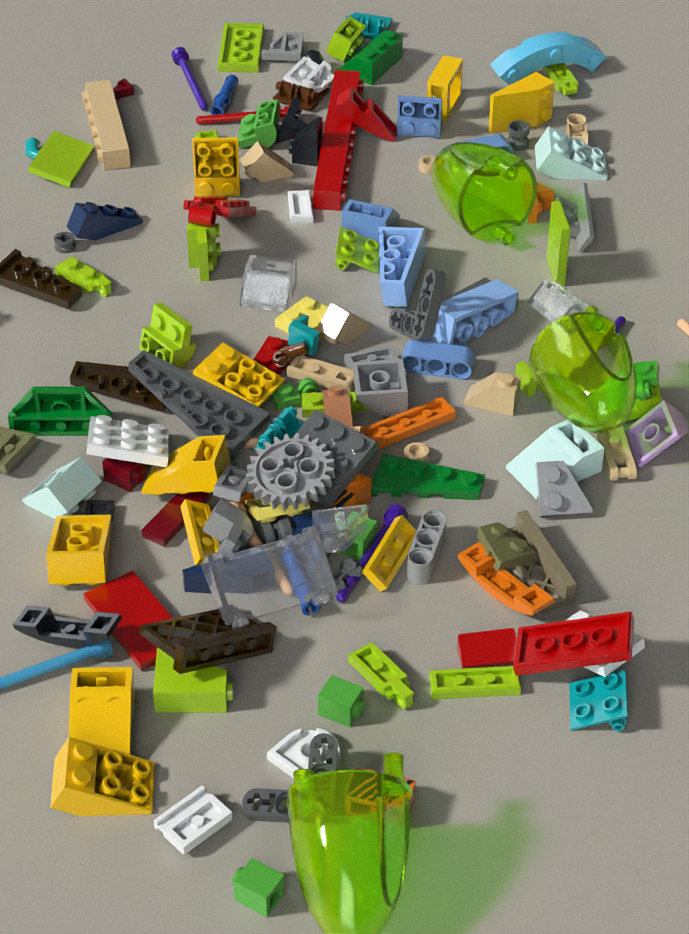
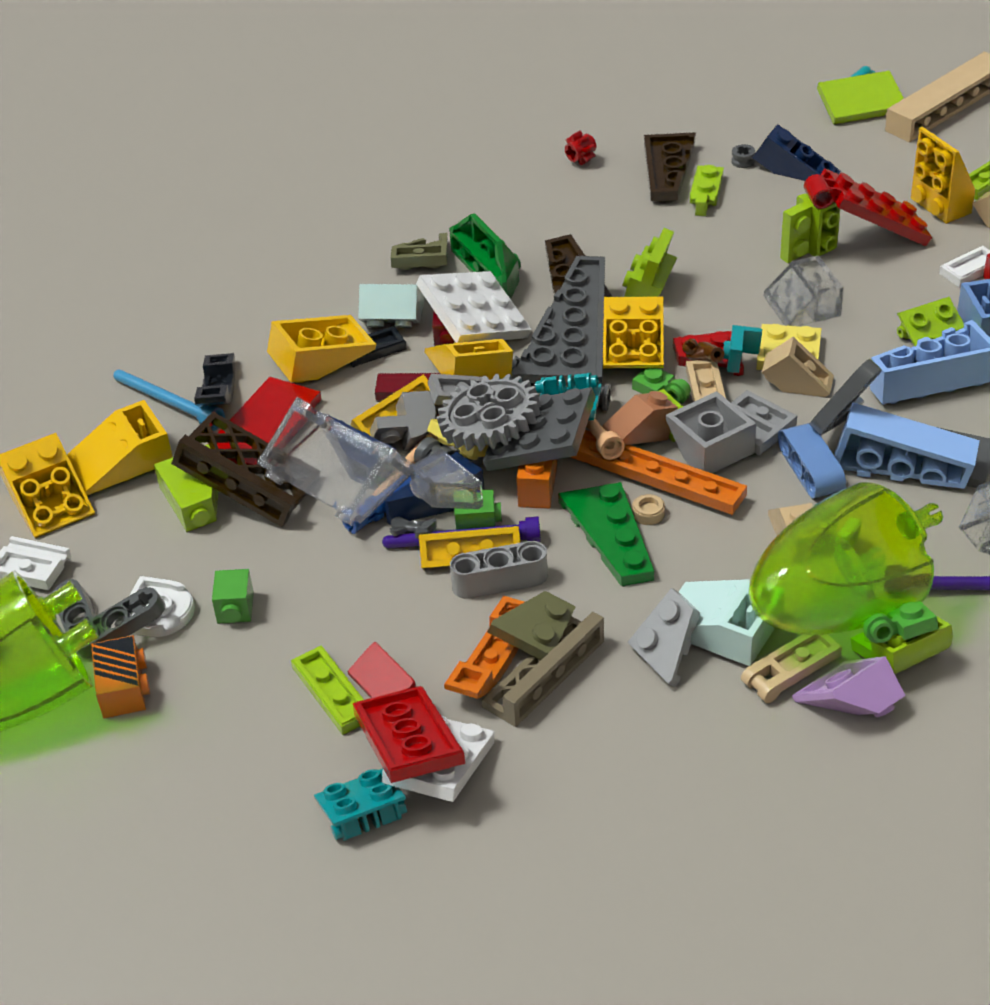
camera: 65 degrees right, 0 degrees up
lime hinge [348,642,414,710] -> none

